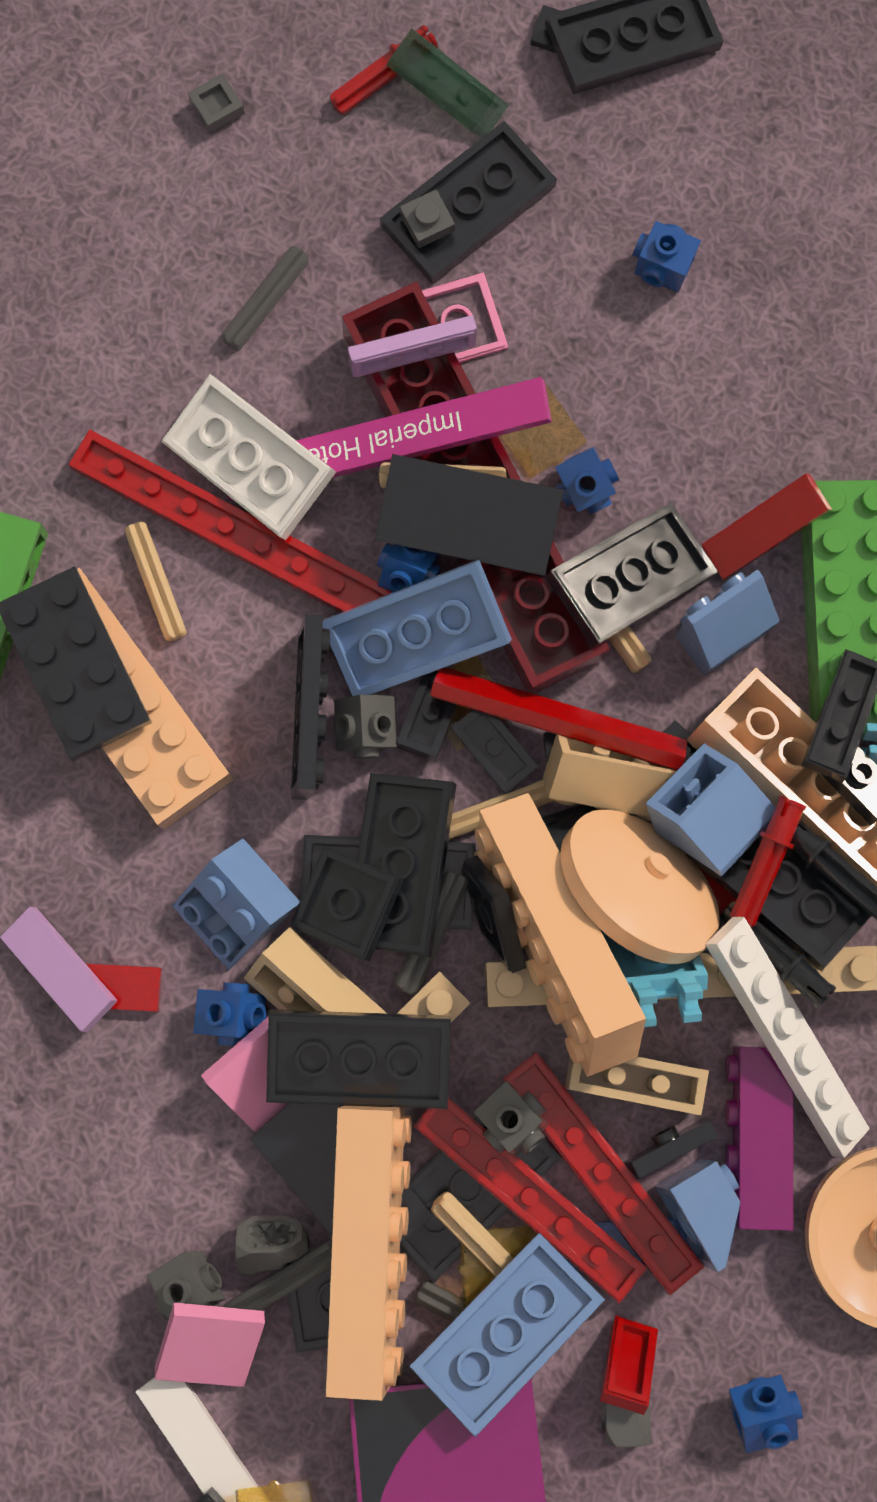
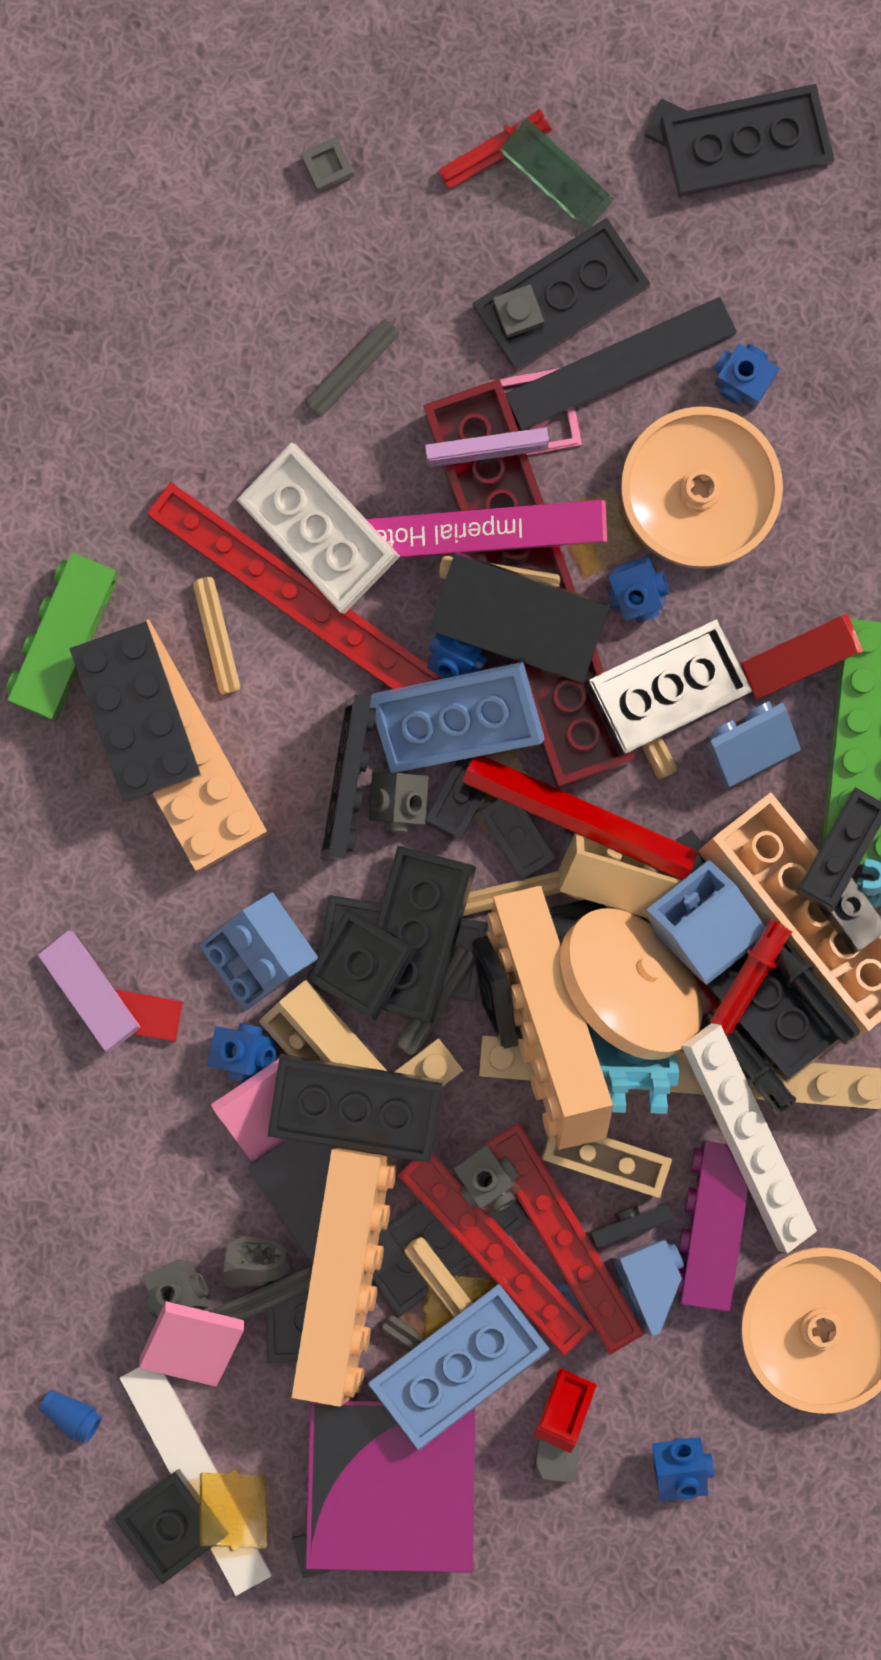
camera: 10 degrees right, 5 degrees up
none -> blue cone [39,1390,102,1444]
none -> black tile [505,297,737,431]
none -> light nougat dish [621,407,783,569]

